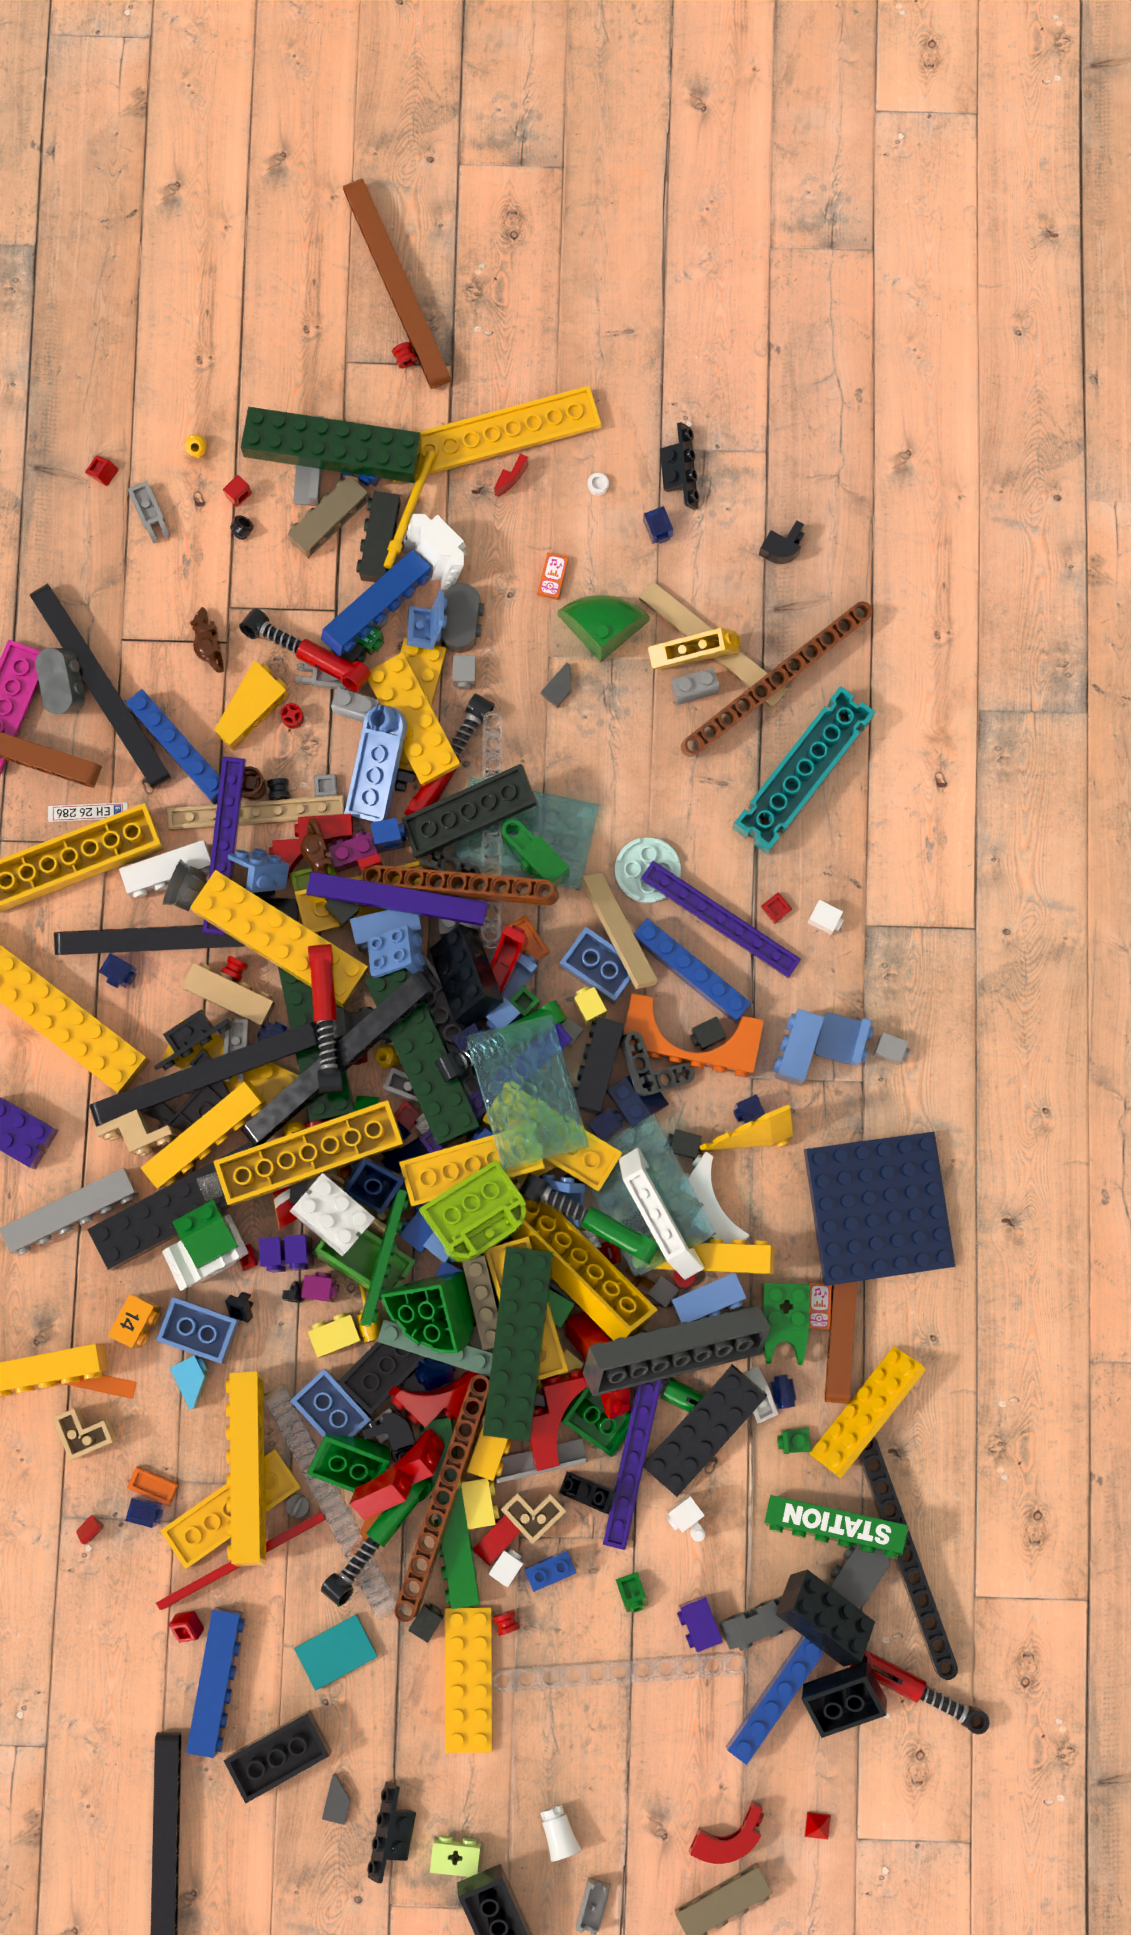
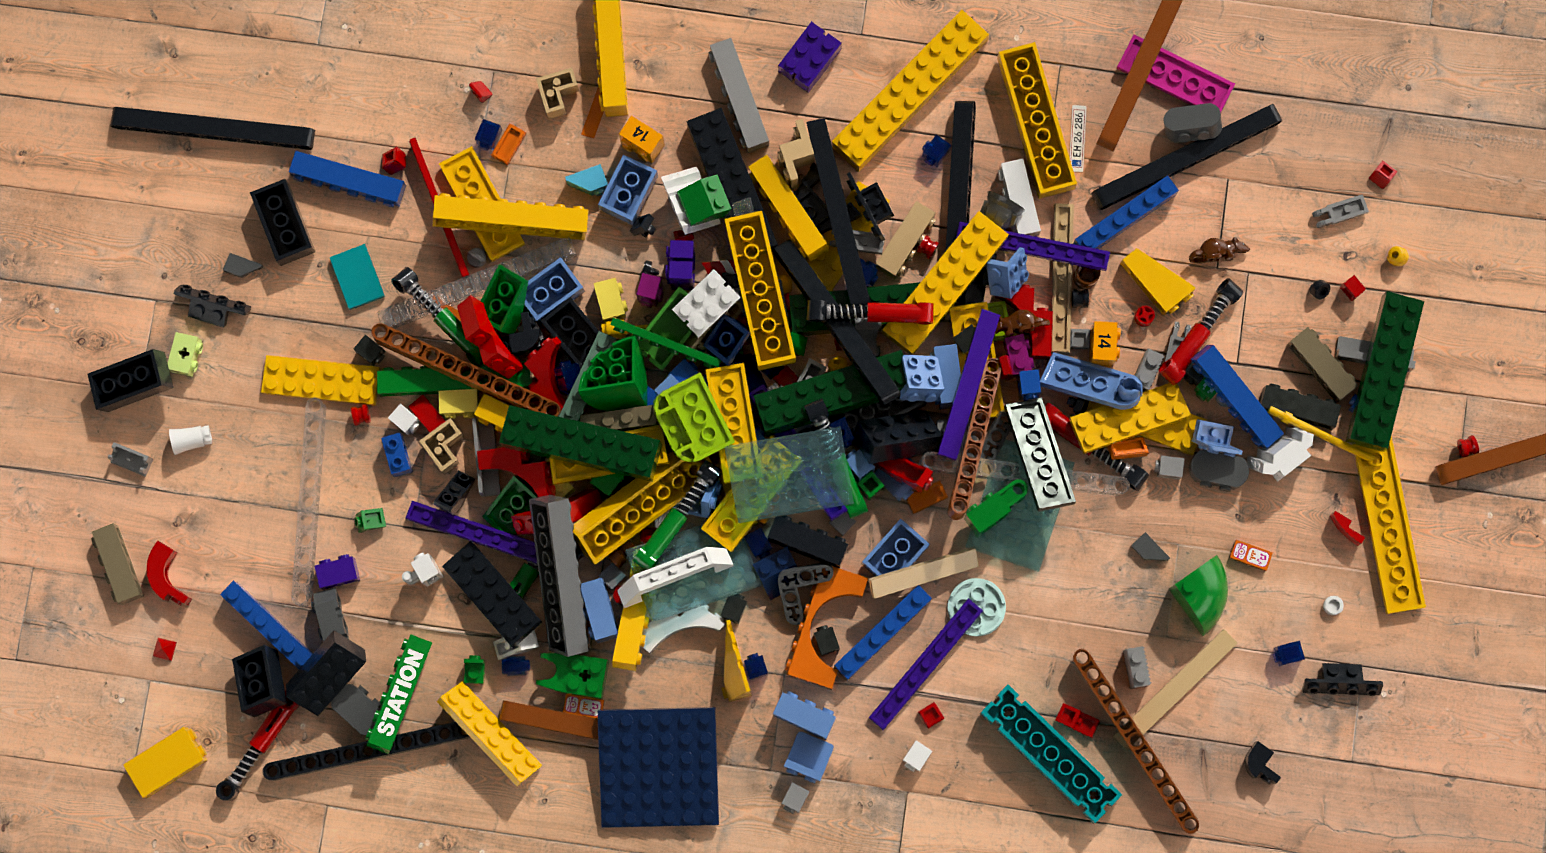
camera: 100 degrees right, 0 degrees up
light yellow brick [574,986,607,1027] -> none
yellow slope [648,628,741,670] -> none
none -> yellow brick [123,727,208,798]
none -> red slope [1055,703,1100,738]
none -> light orange brick [1089,321,1121,367]
none -> orange tile [1107,437,1149,460]

